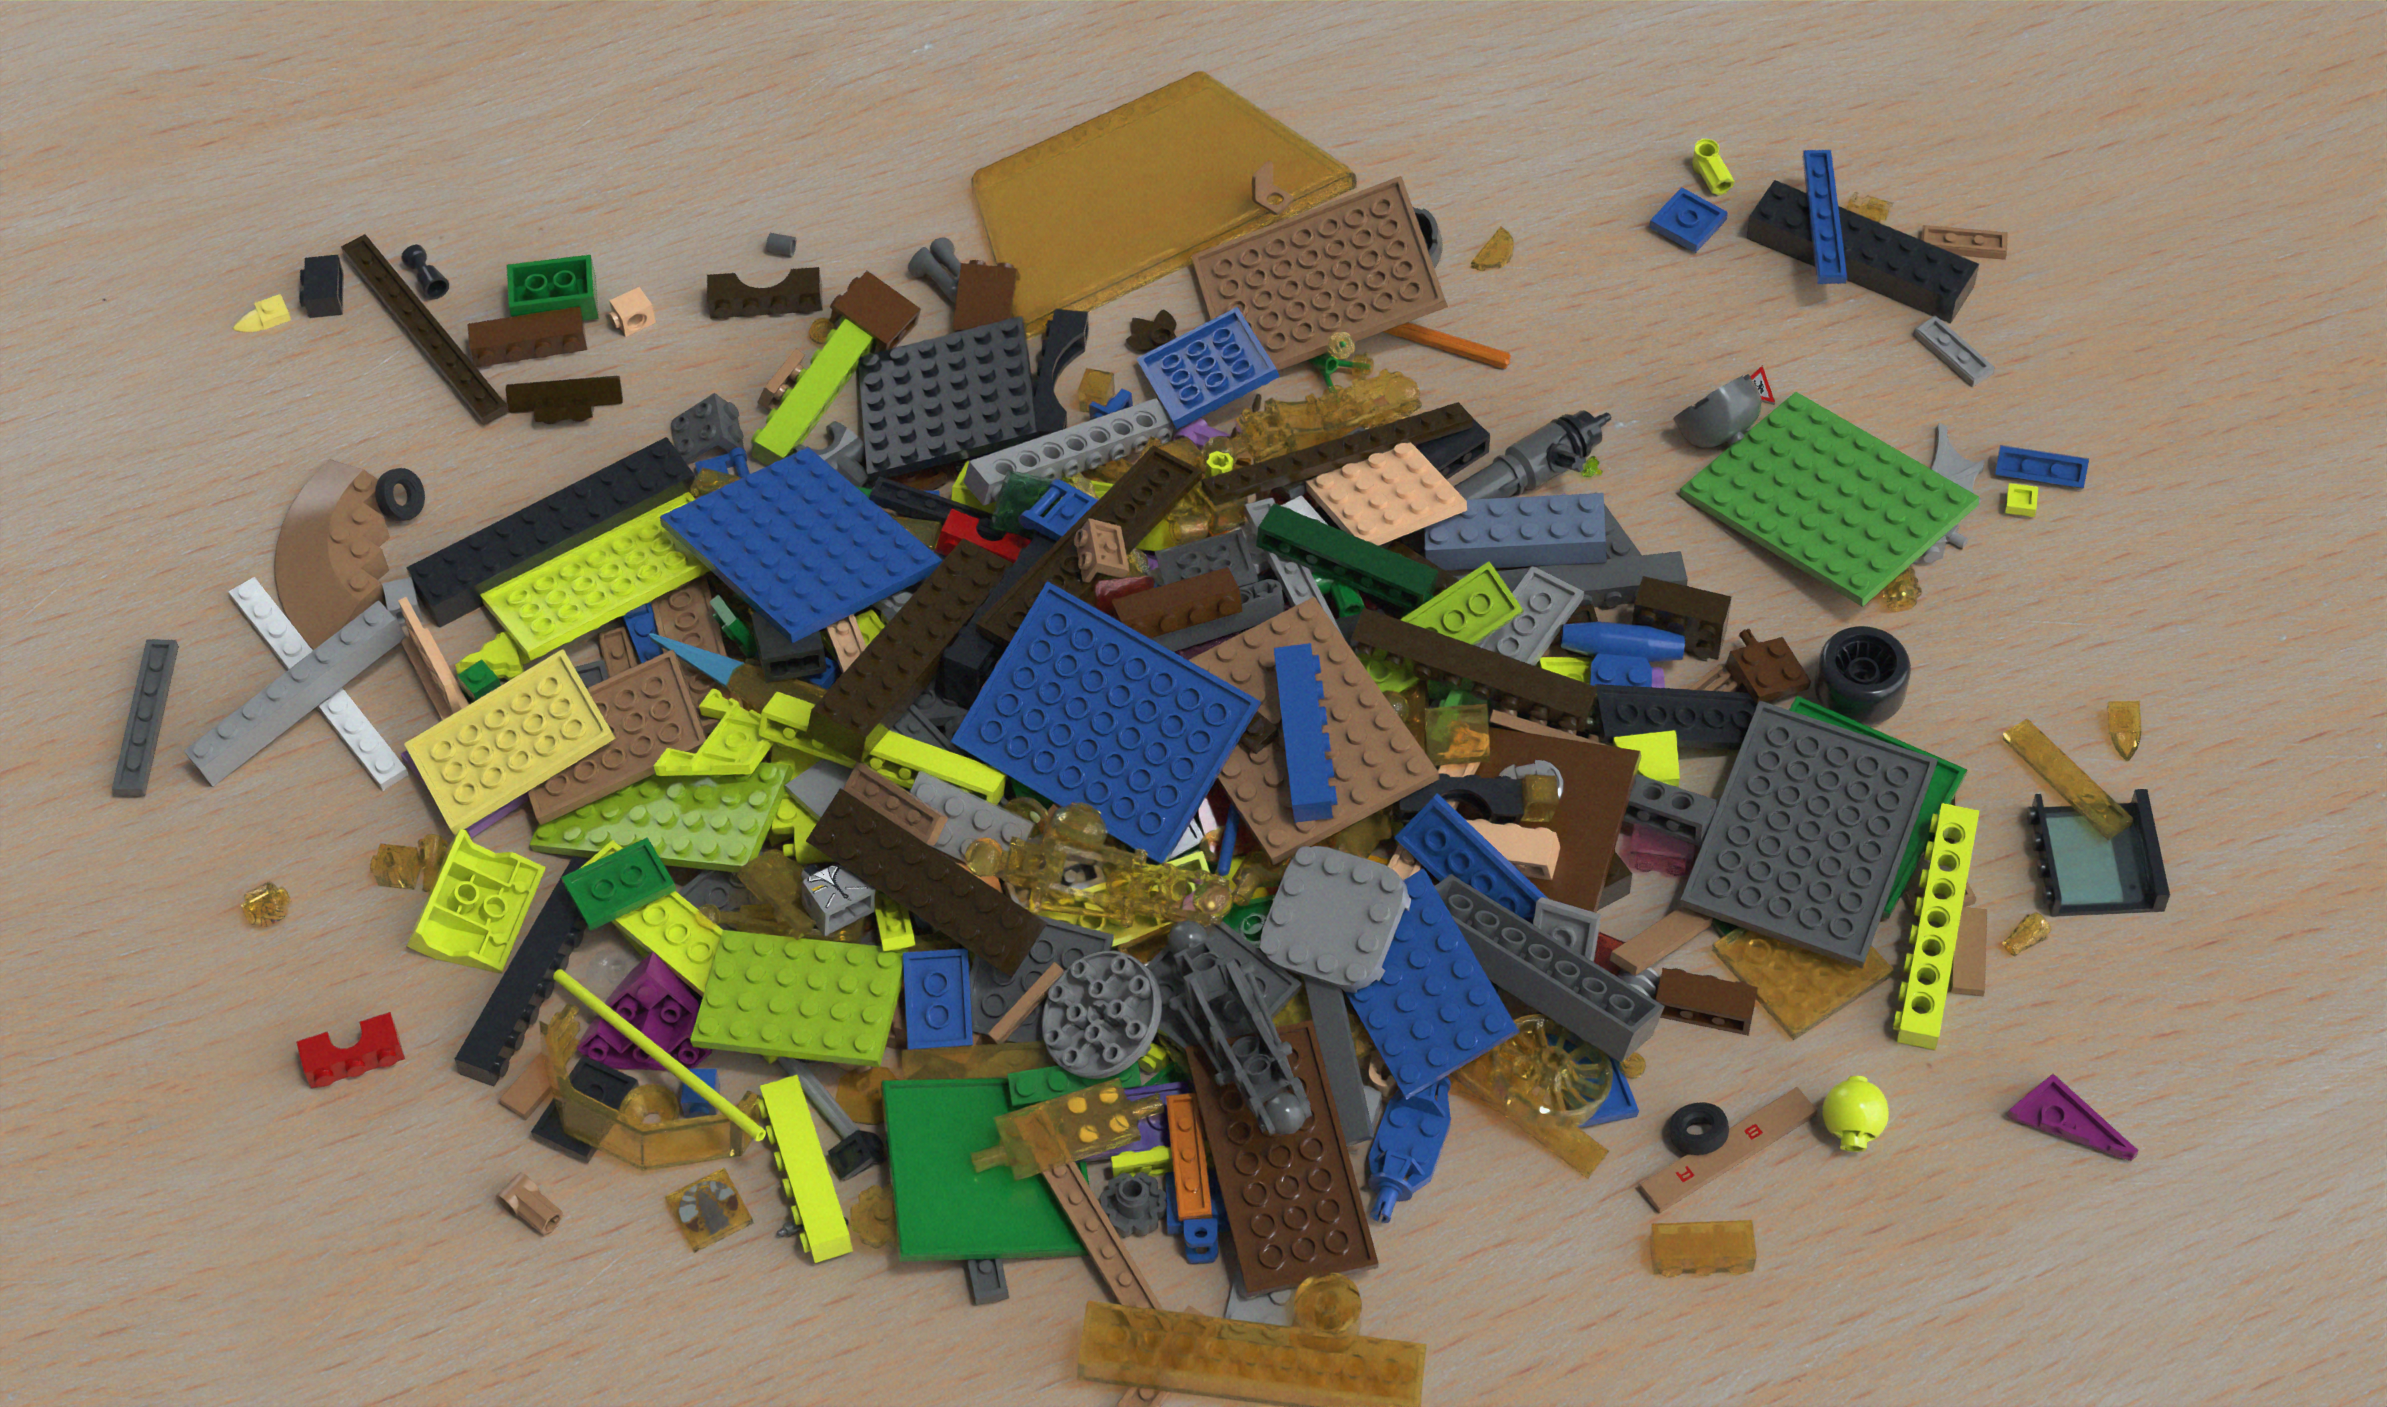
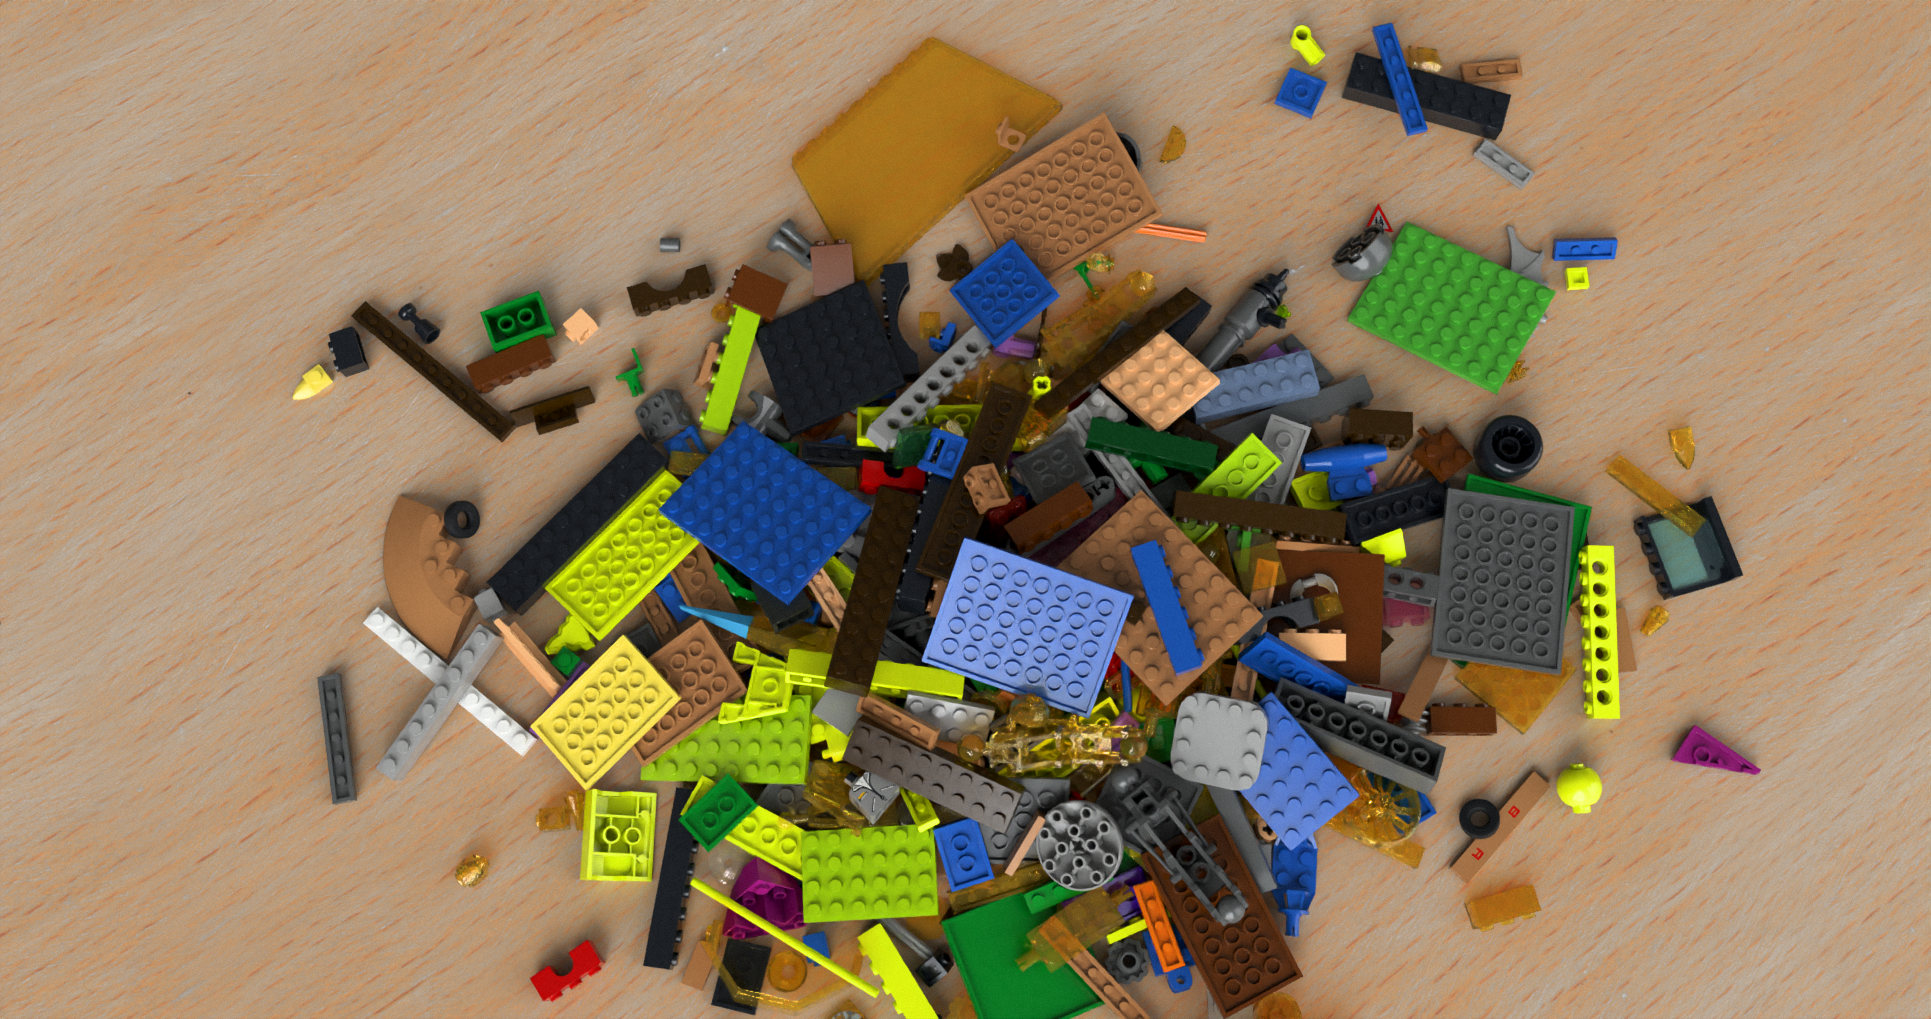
camera: 15 degrees left, 20 degrees up
none -> green bracket [616,348,645,397]

